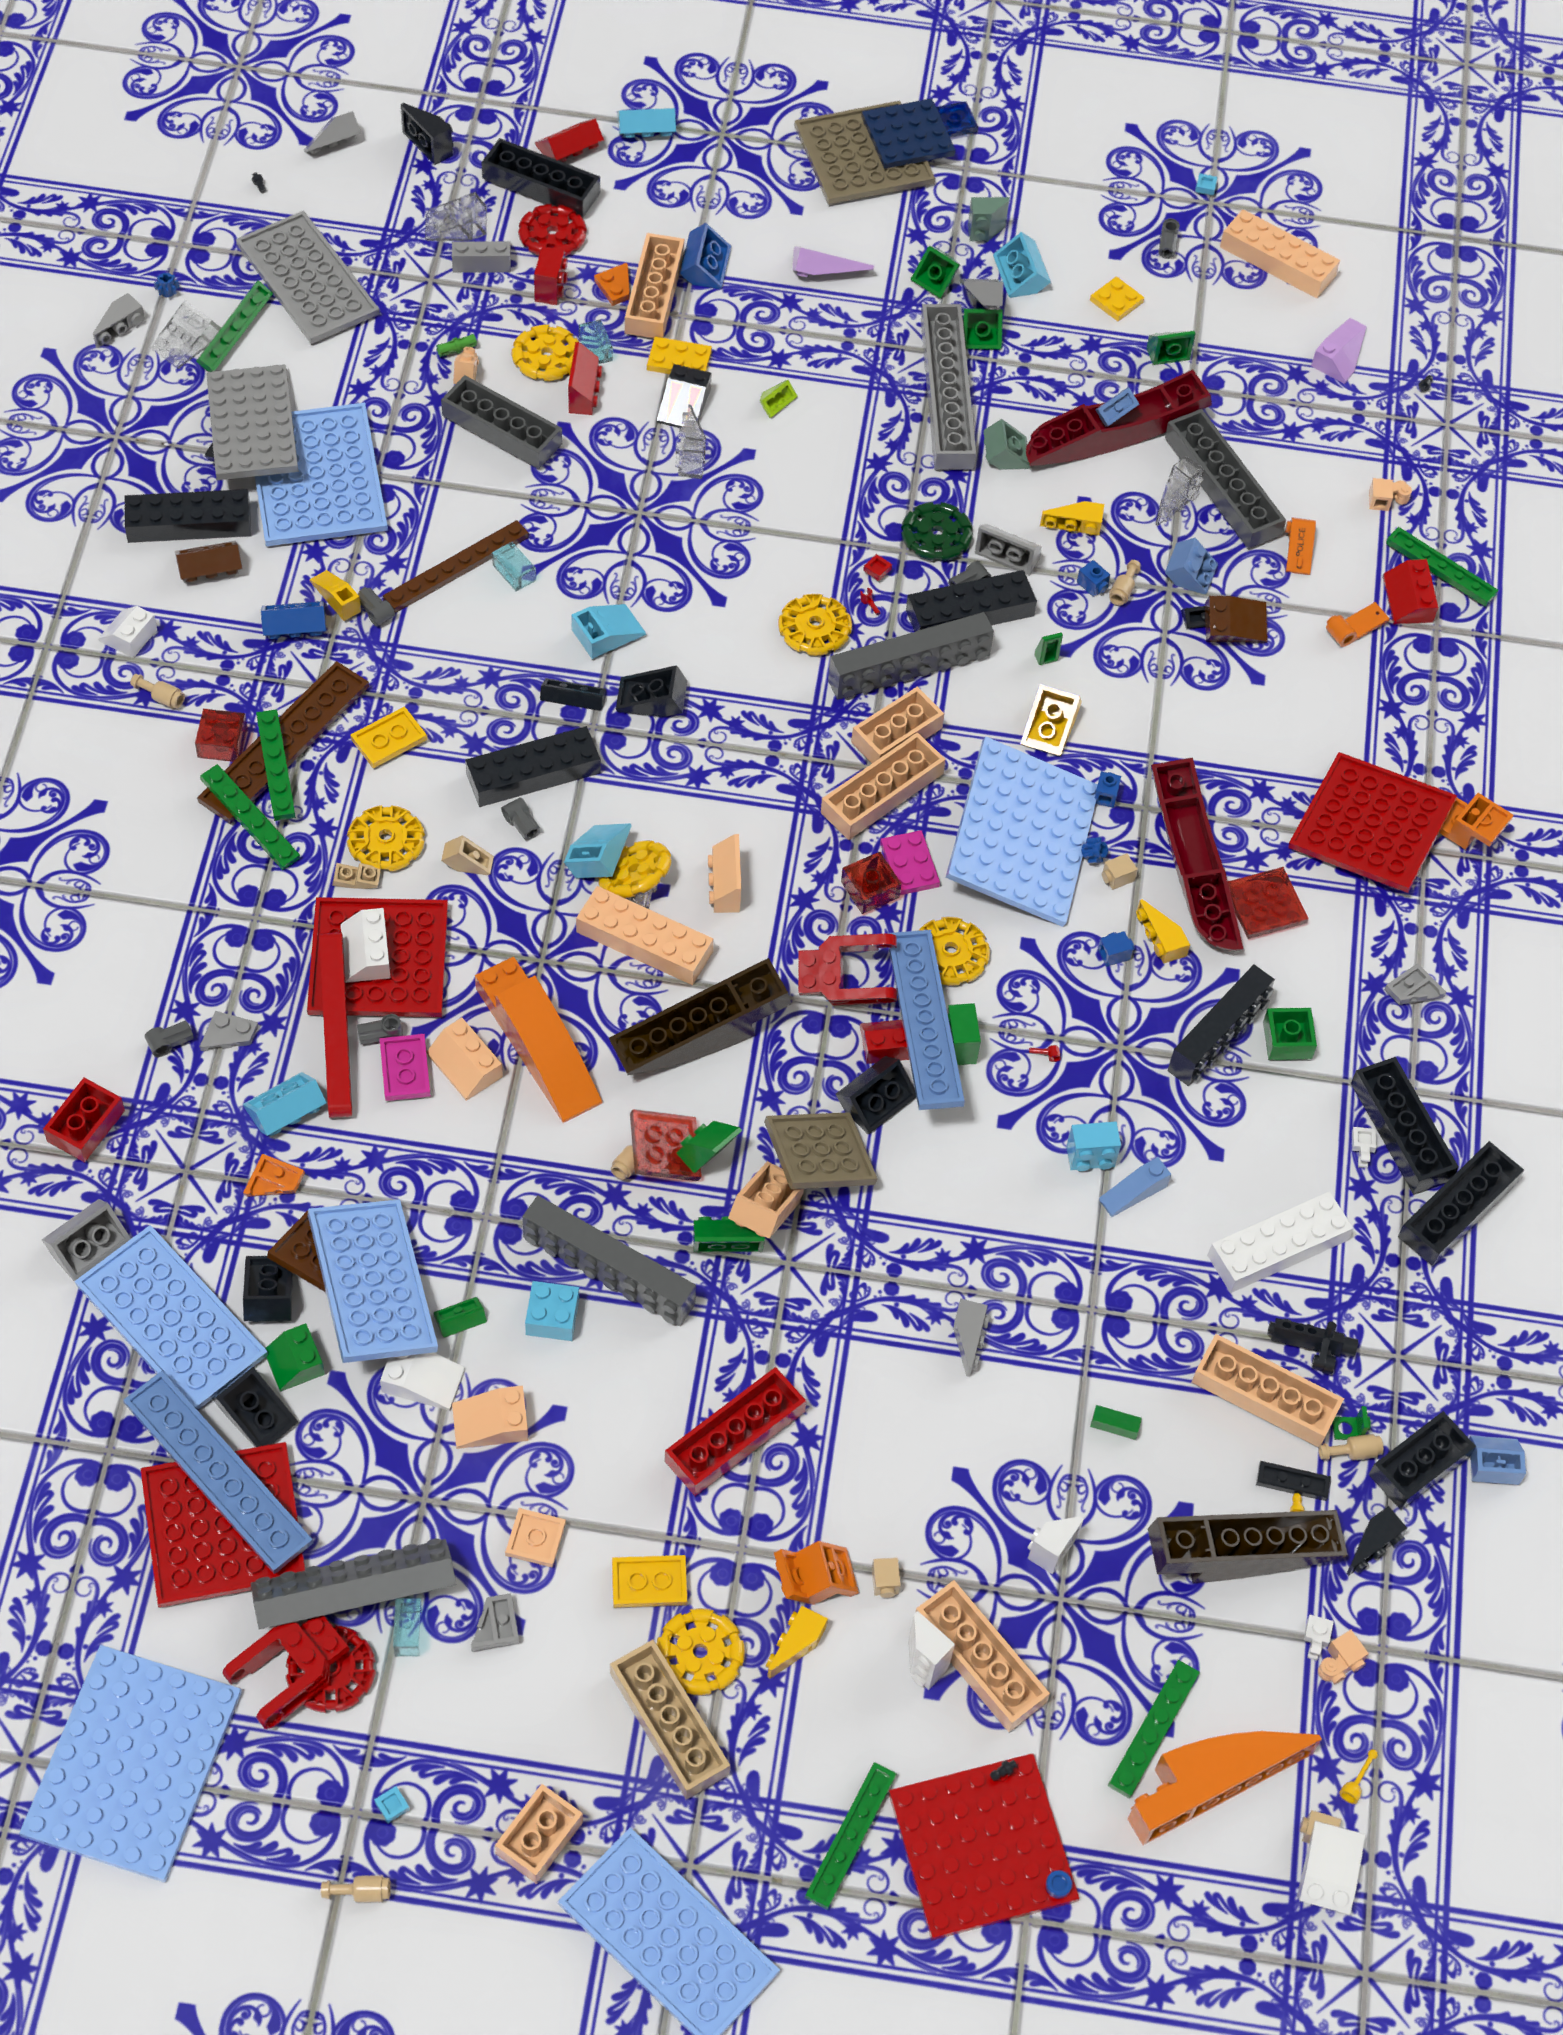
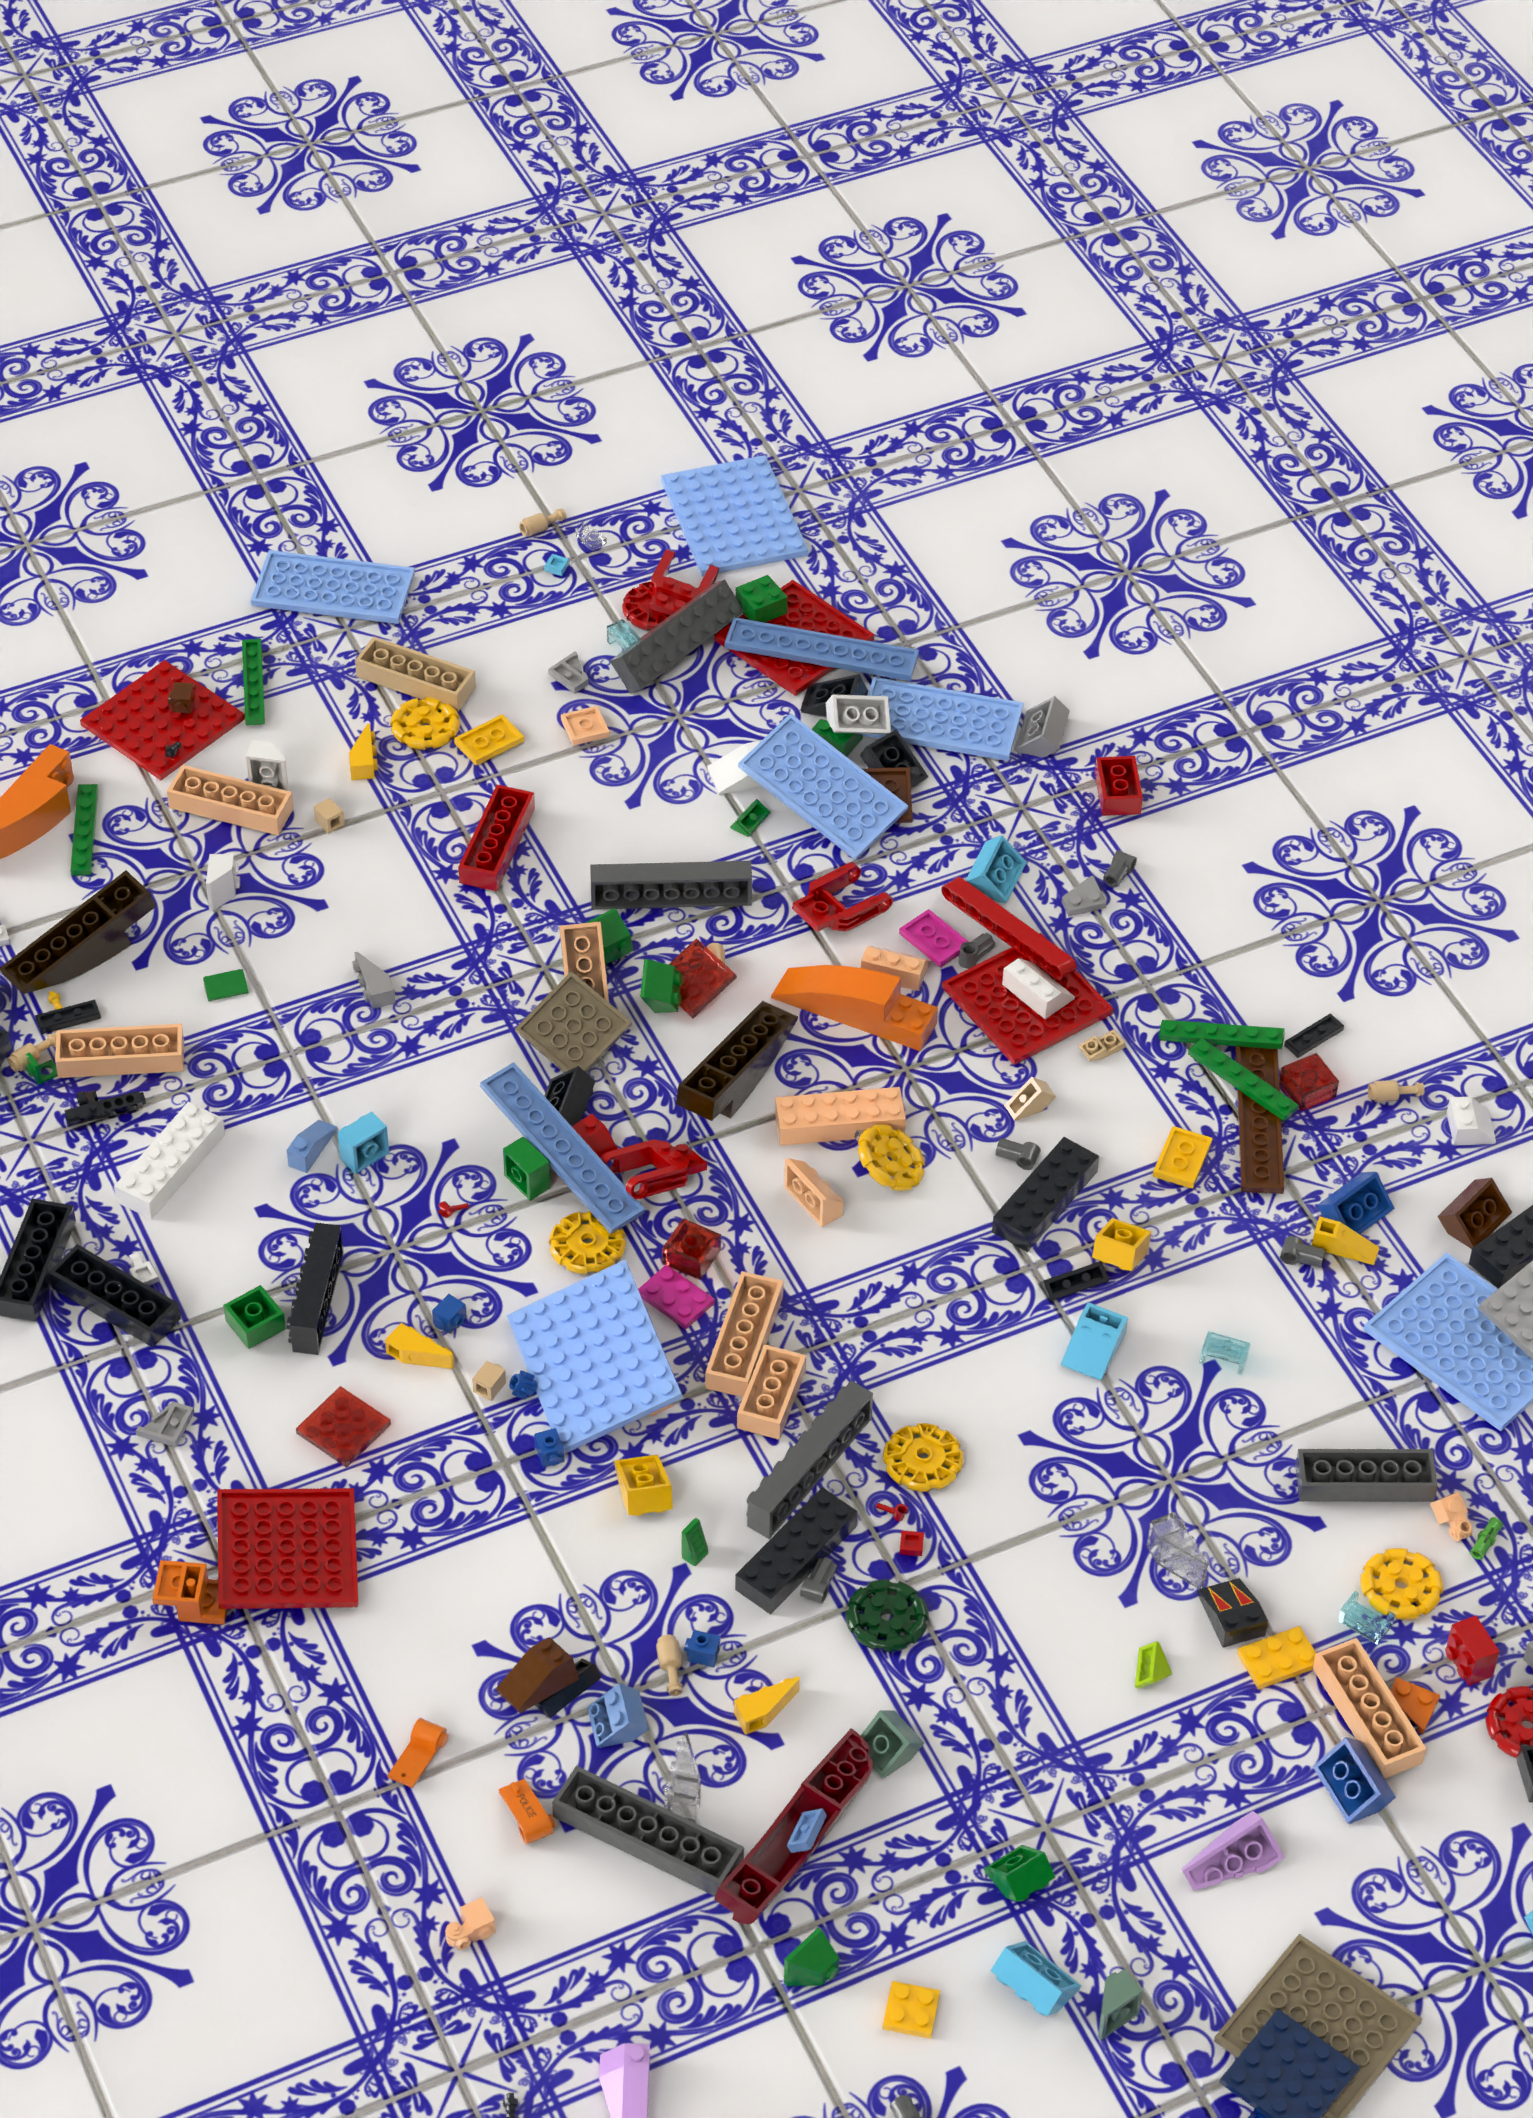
camera: 150 degrees right, 10 degrees down
orange wing [243,1154,305,1197] -> none
yellow plate [347,805,425,872] -> none
reddish brown plate [382,520,529,613] -> none
light nougat slope [452,1386,528,1449] -> none
light nougat brick [495,1784,583,1884] -> none
medium azure brick [525,1281,579,1341] -> none
medium azure slope [564,823,632,878] -> none
slope [568,342,602,415] -> none
black slope [616,665,687,717] -> none
orange bracket [774,1541,859,1605] -> none
green slope [910,245,960,299] -> none
light grey brick [921,304,976,470] -> none
light grey slope [960,279,1003,310] -> none
light grey slope [975,524,1042,576] -> none
blue tile [1045,1870,1072,1898] -> none
dark red slope [1151,757,1244,951] -> none
red slope [1382,559,1439,624] -> none
green plate [1386,527,1498,607] -> none
none -> reddish brown brick [168,682,195,713]
none -> clear plate [575,524,607,552]
none -> green brick [736,575,787,623]
none -> red plate [792,862,893,932]
none -> white slope [826,695,891,734]
none -> yellow brick [1092,1218,1152,1271]
none -> black tile [1284,1013,1344,1058]

